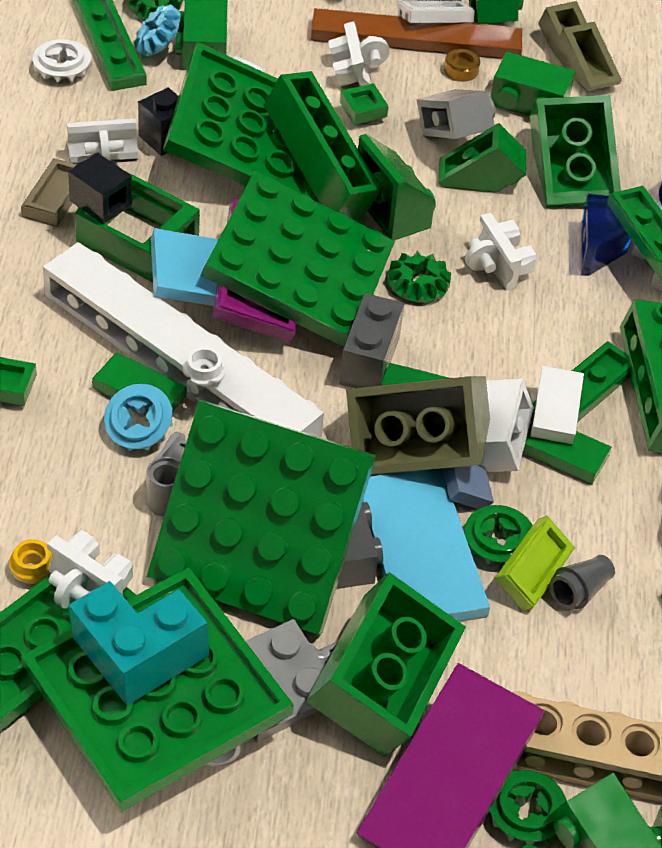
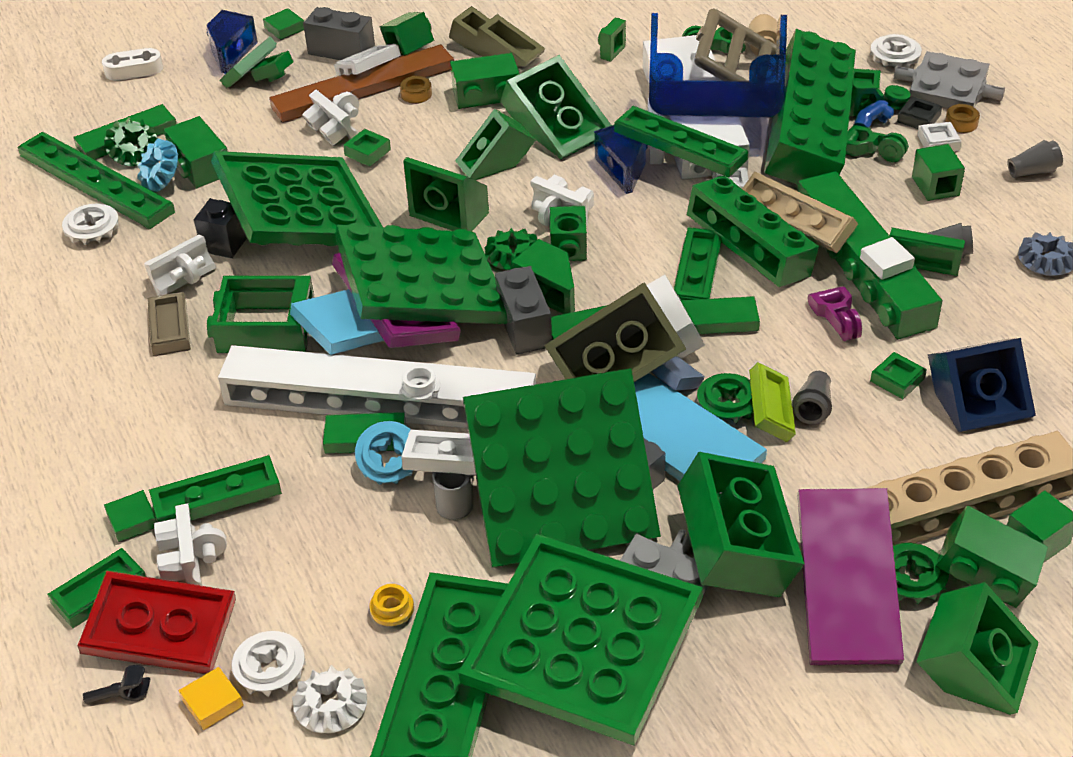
camera: 25 degrees left, 5 degrees down
white hips [47,530,133,609] -> none
black brick [68,152,132,225] -> none
teal brick [68,581,209,705] -> none
green brick [264,71,382,220] -> none
light grey brick [416,89,495,139] -> none
white tile [531,366,584,445] -> none
none -> white plate [401,430,476,475]
none -> green slope [512,239,575,314]
none -> green brick [550,206,587,261]

